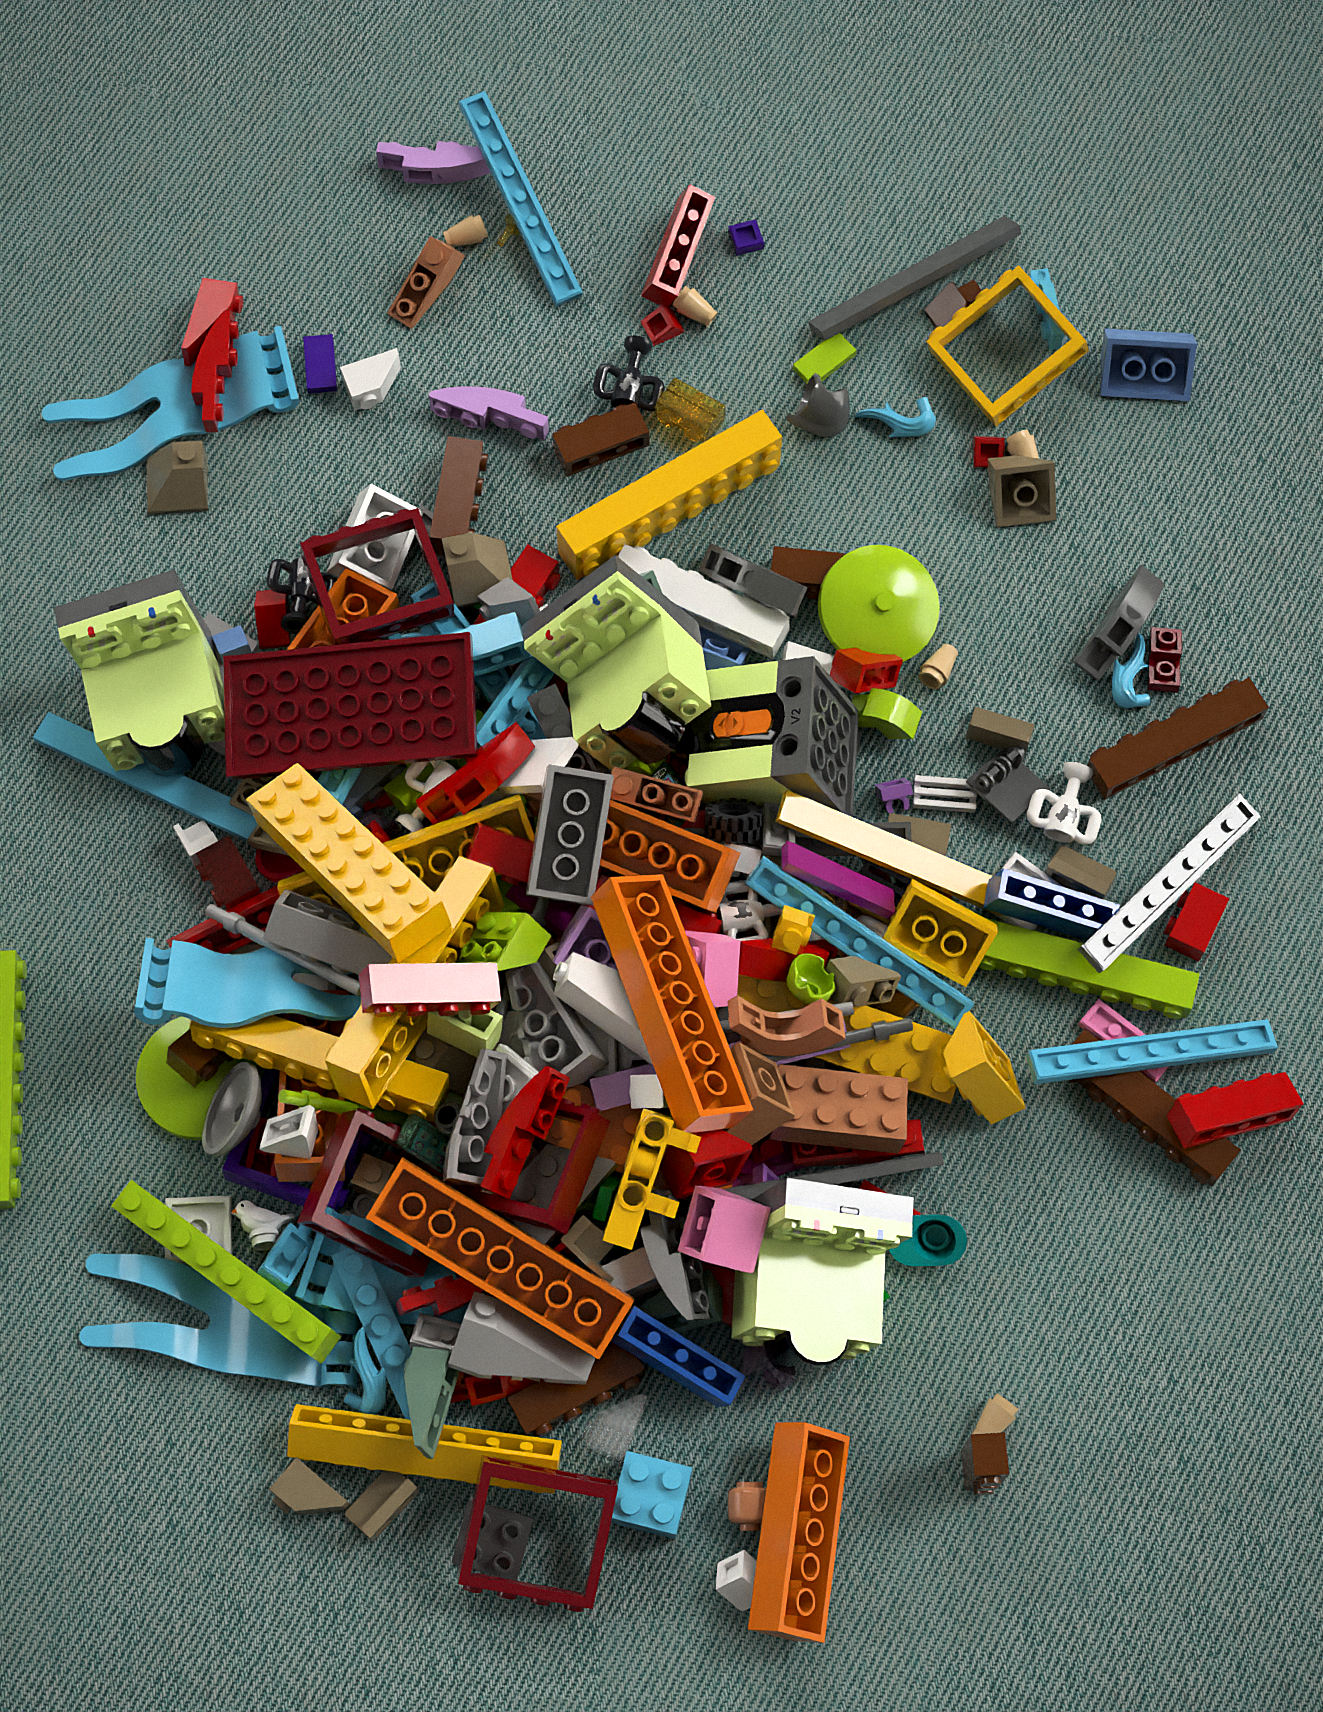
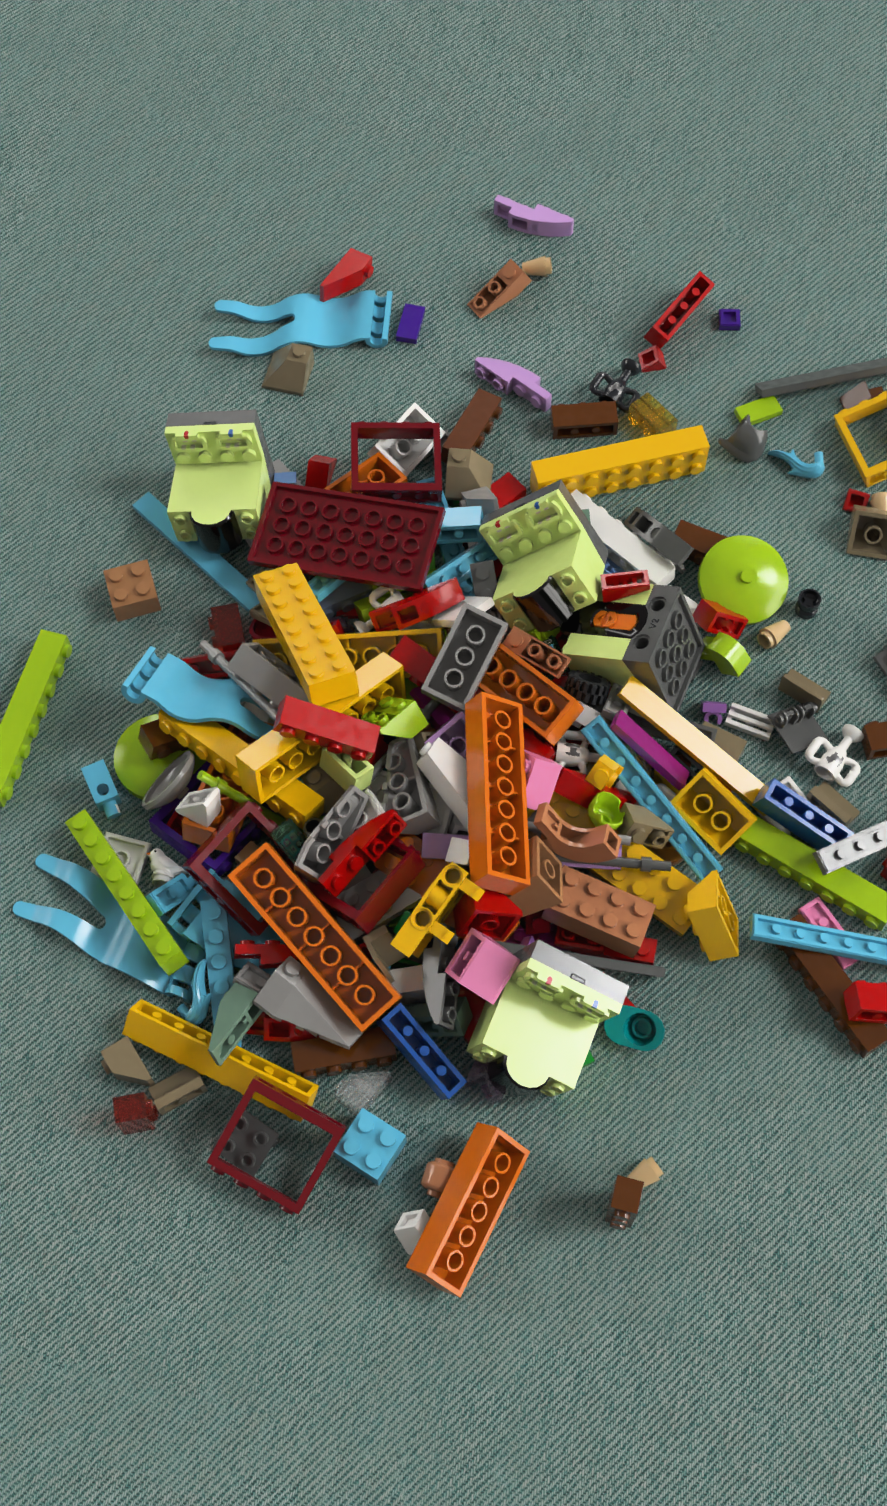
camera: 20 degrees right, 5 degrees down
white panel [173,820,222,867] -> none
red slope [191,310,239,433] -> none
black piece [266,557,337,634] -> none
white slope [340,348,401,411] -> none
medium azure tile [459,91,583,307] -> none
clear yellow hand [497,214,520,247] -> none
tan cone [672,286,718,327] -> none
none -> medium azure torso [81,759,122,819]
none -> medium nougat brick [103,559,161,622]
none -> clear red brick [113,1092,158,1135]
none -> red slope [600,570,650,603]
none -> black wheel [795,589,821,619]

